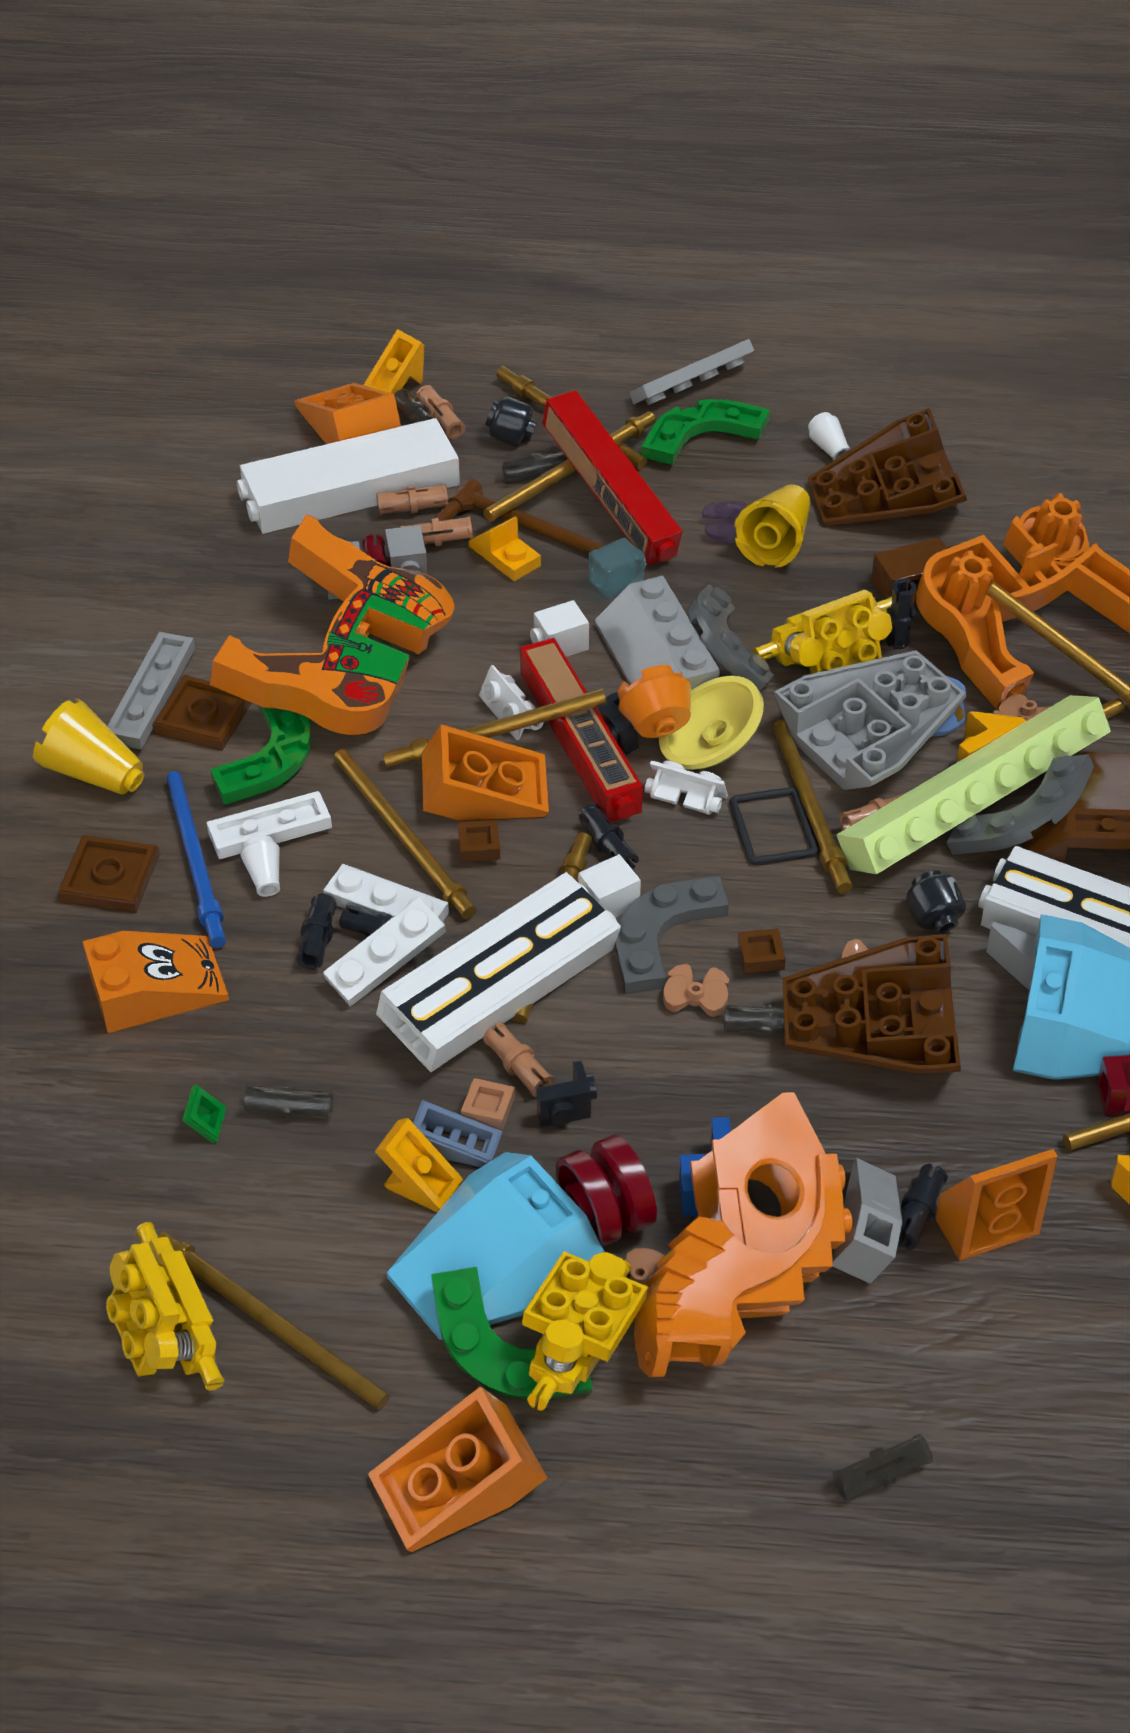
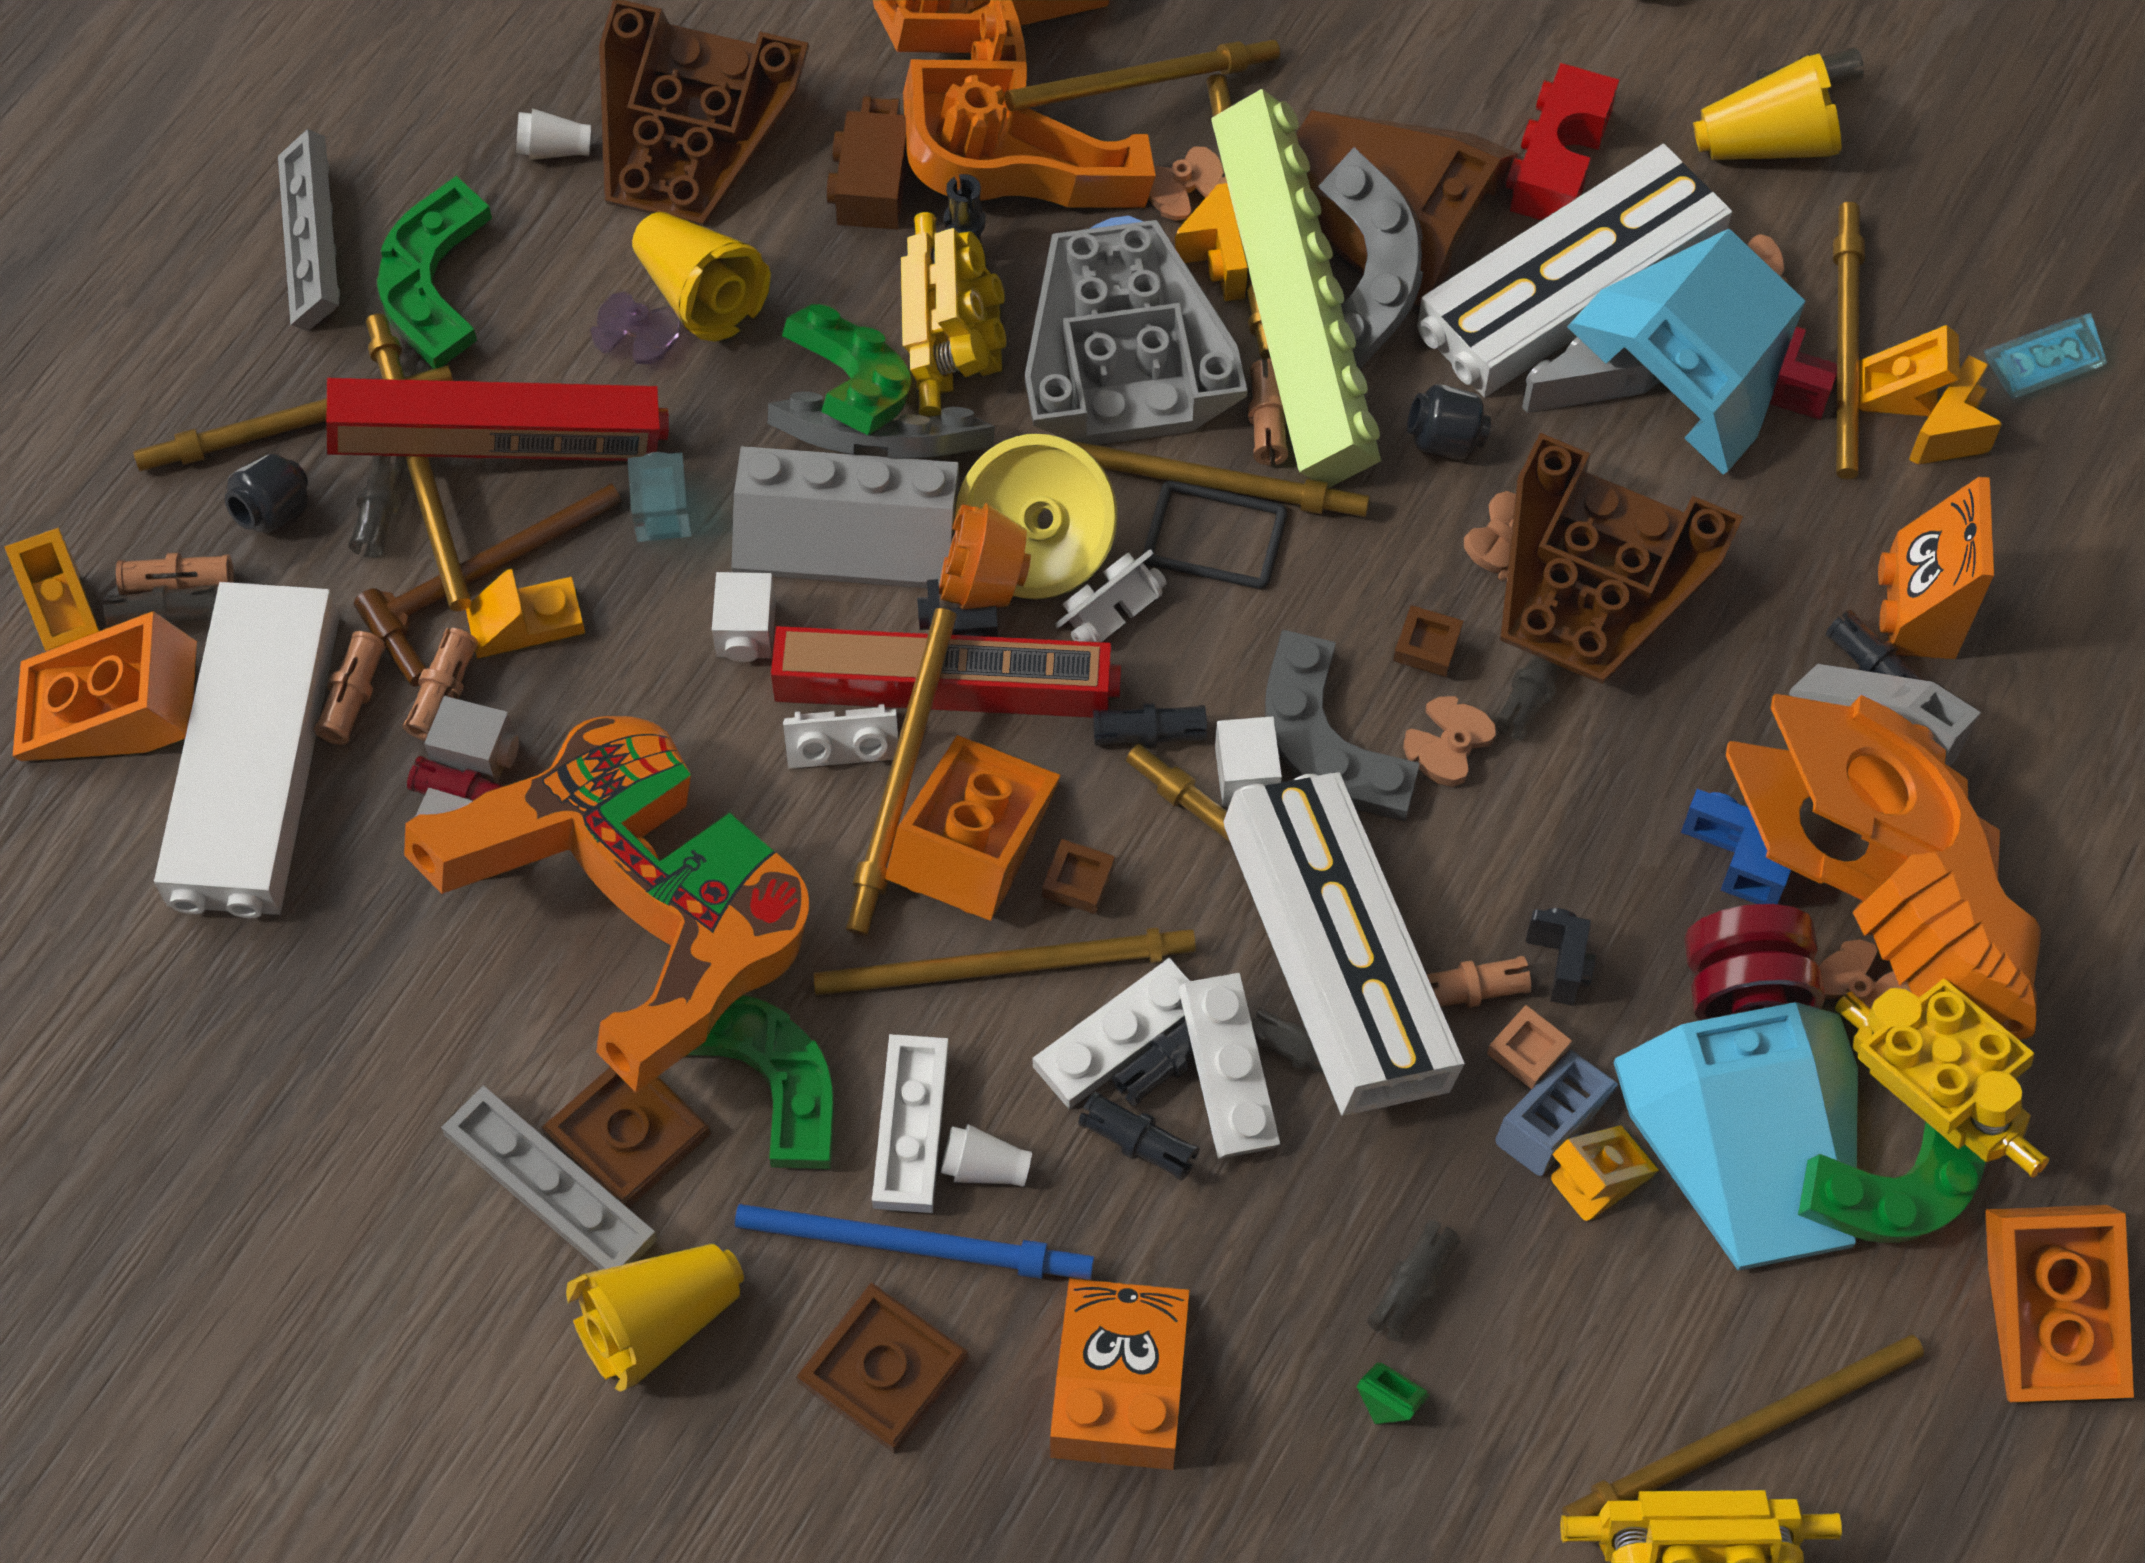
camera: 65 degrees left, 15 degrees up
none -> green plate [782,303,911,435]

